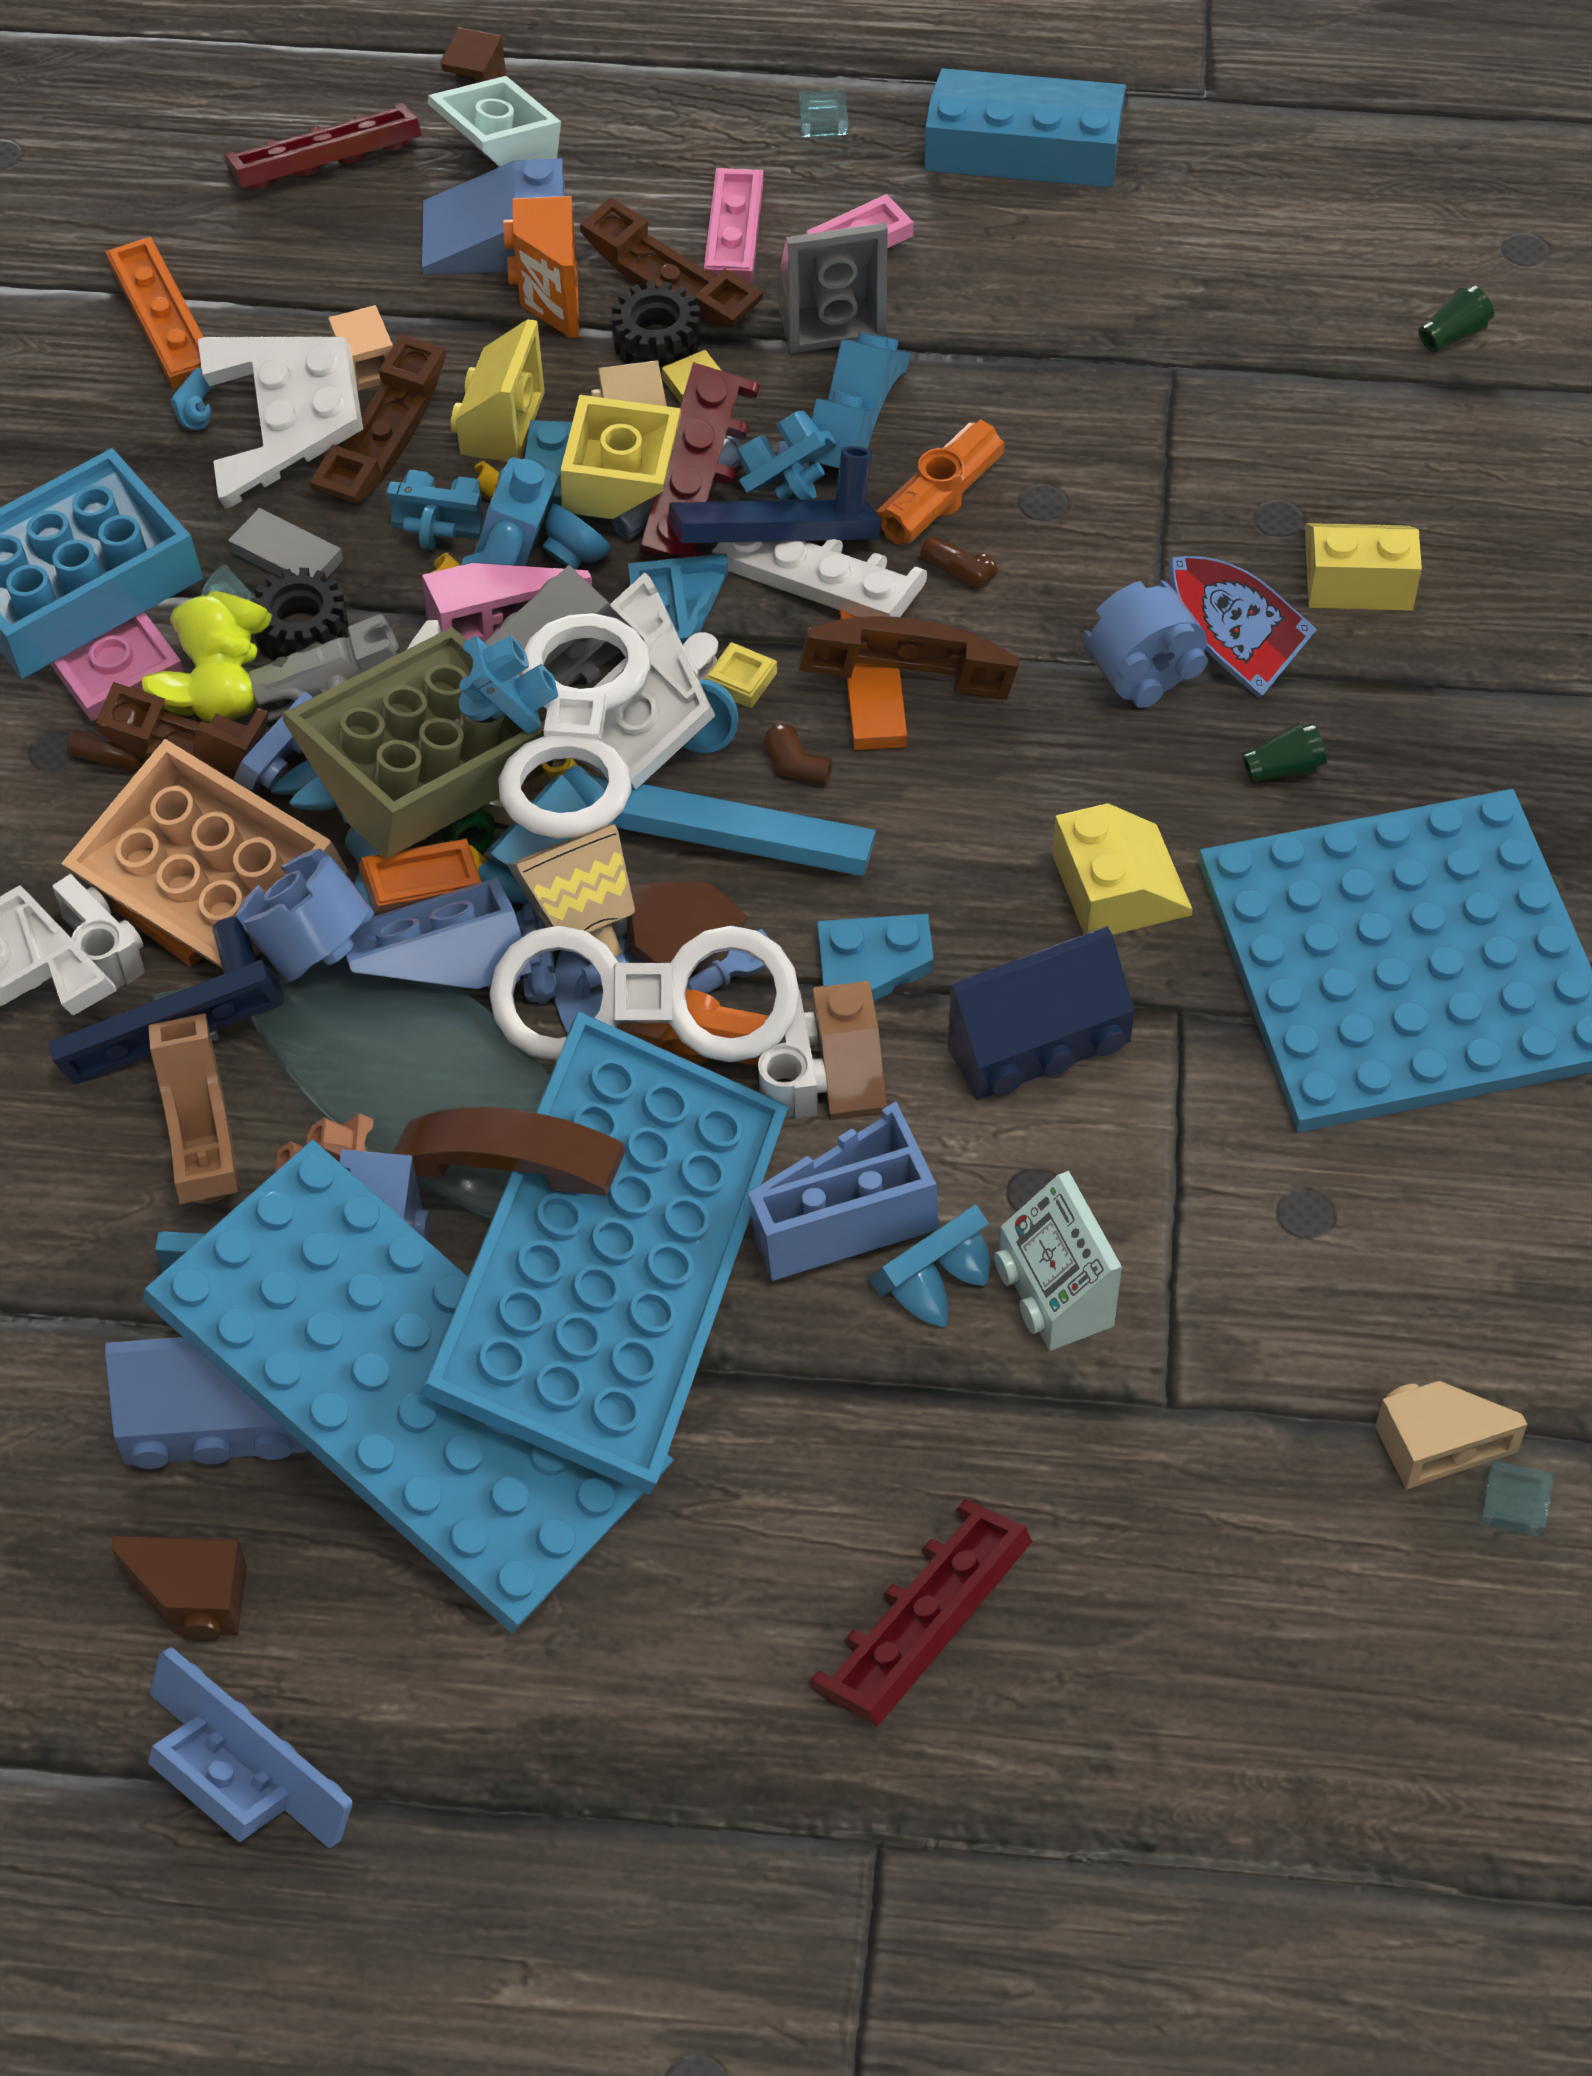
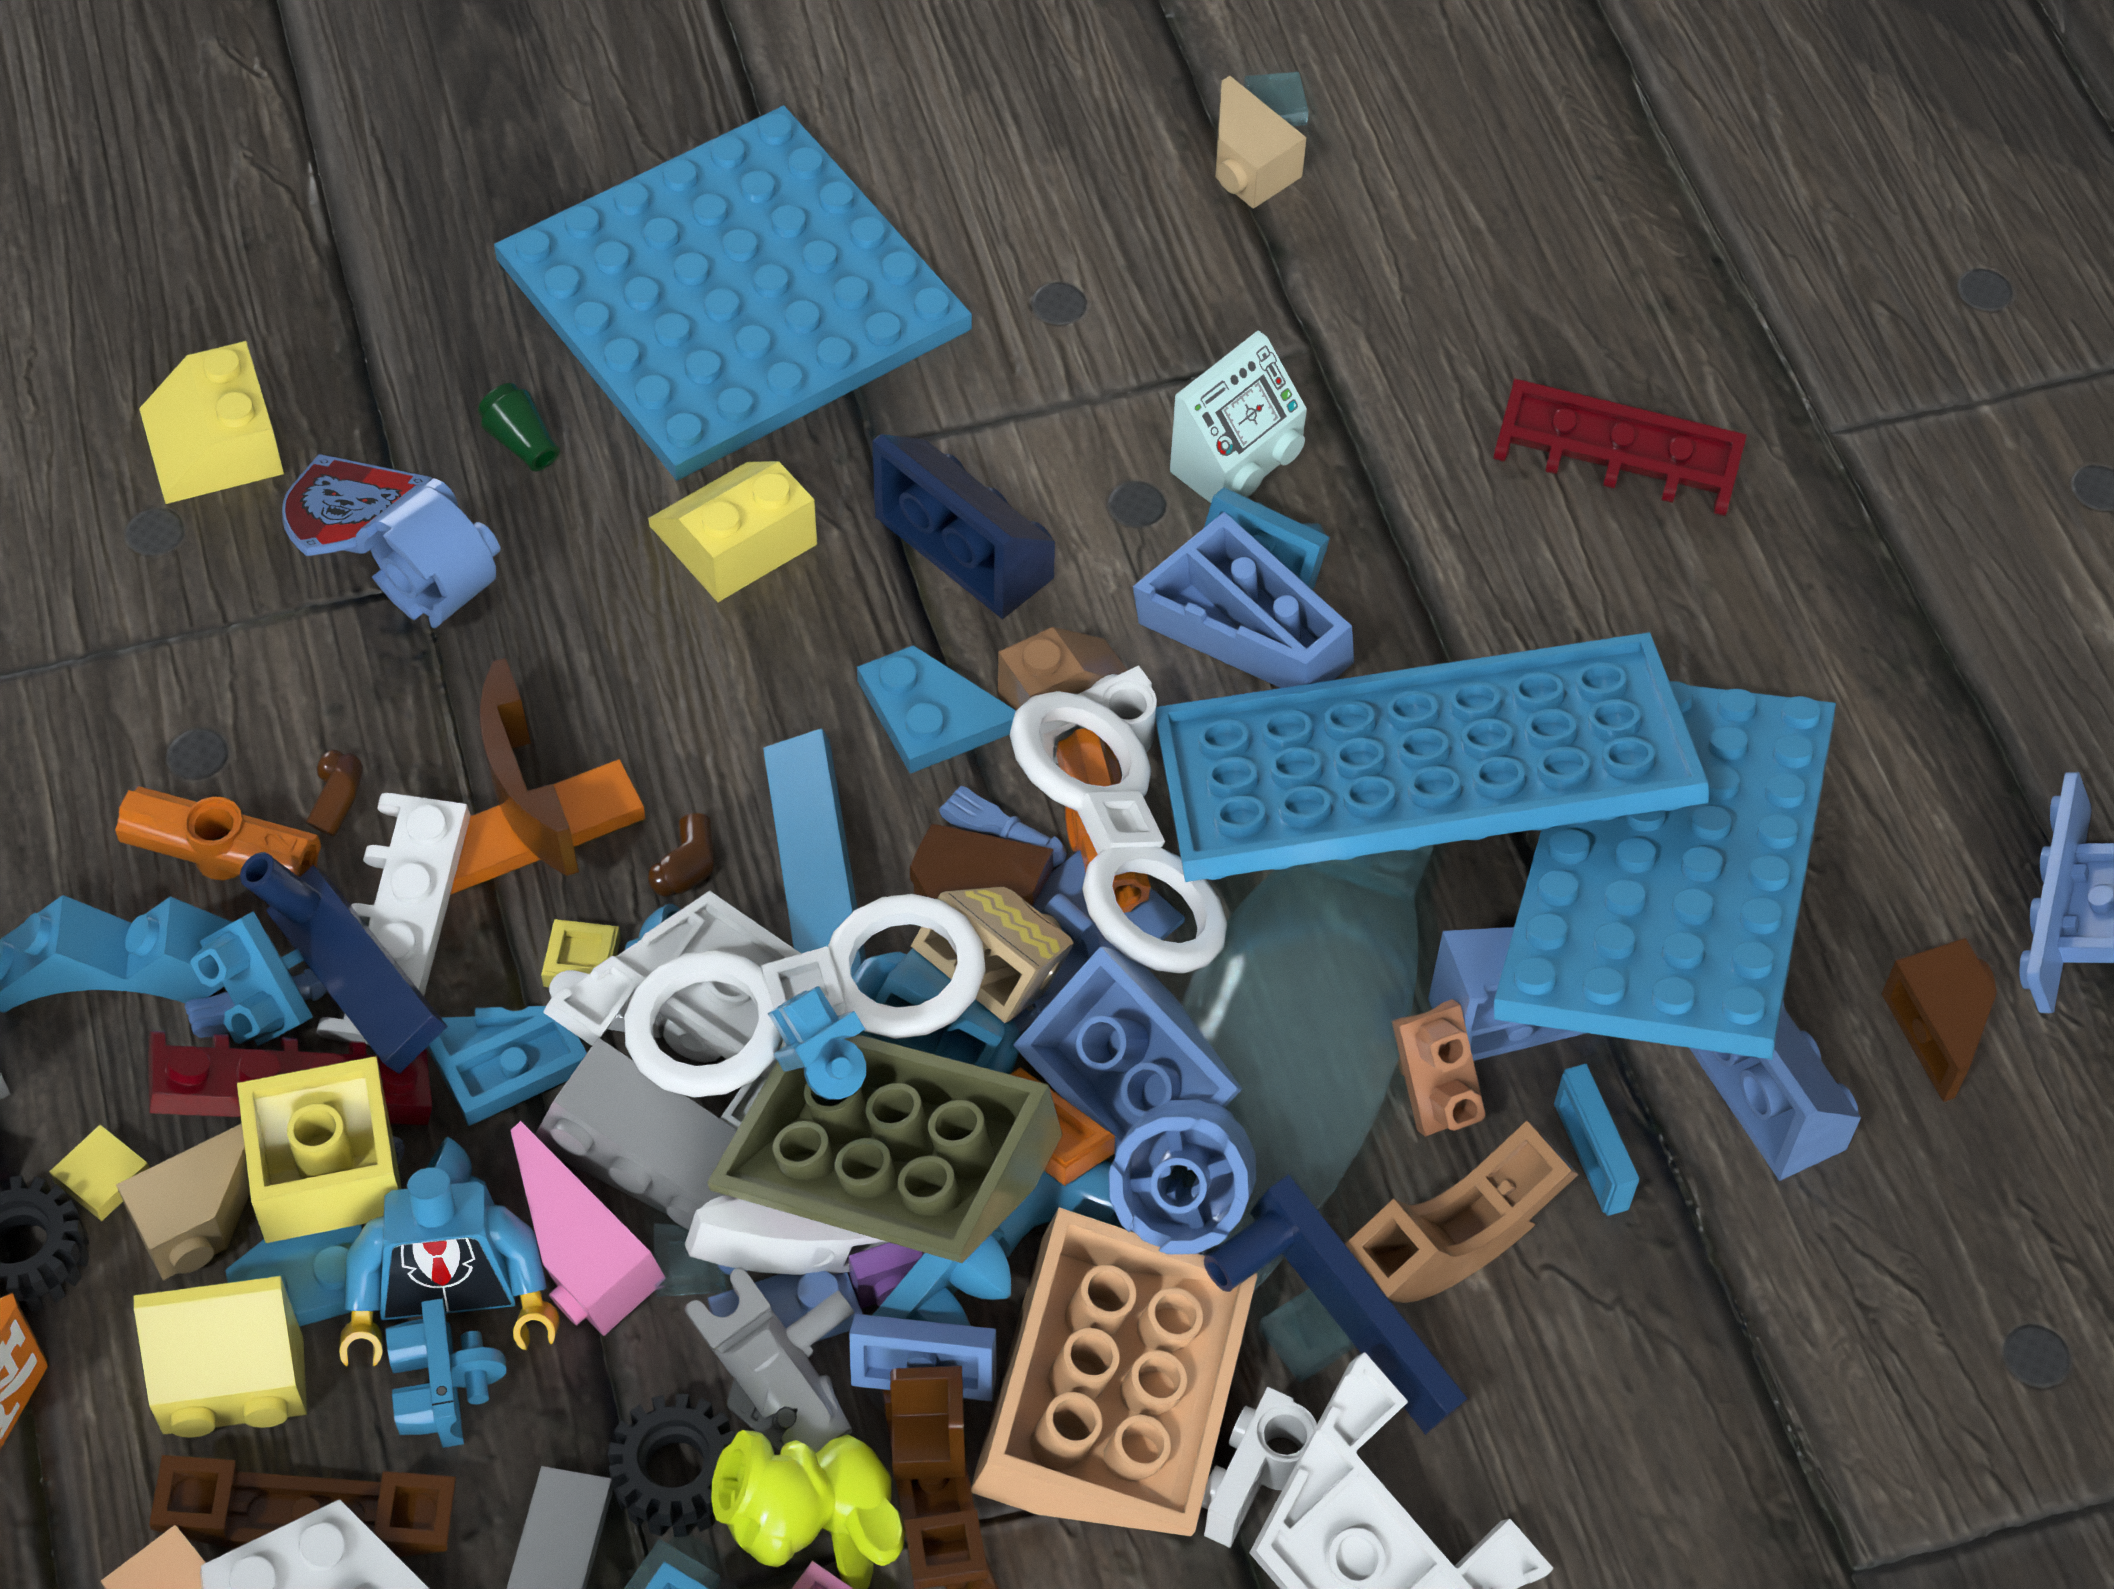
camera: 115 degrees left, 0 degrees up
reddish brown slope [393,1107,626,1196] -> none

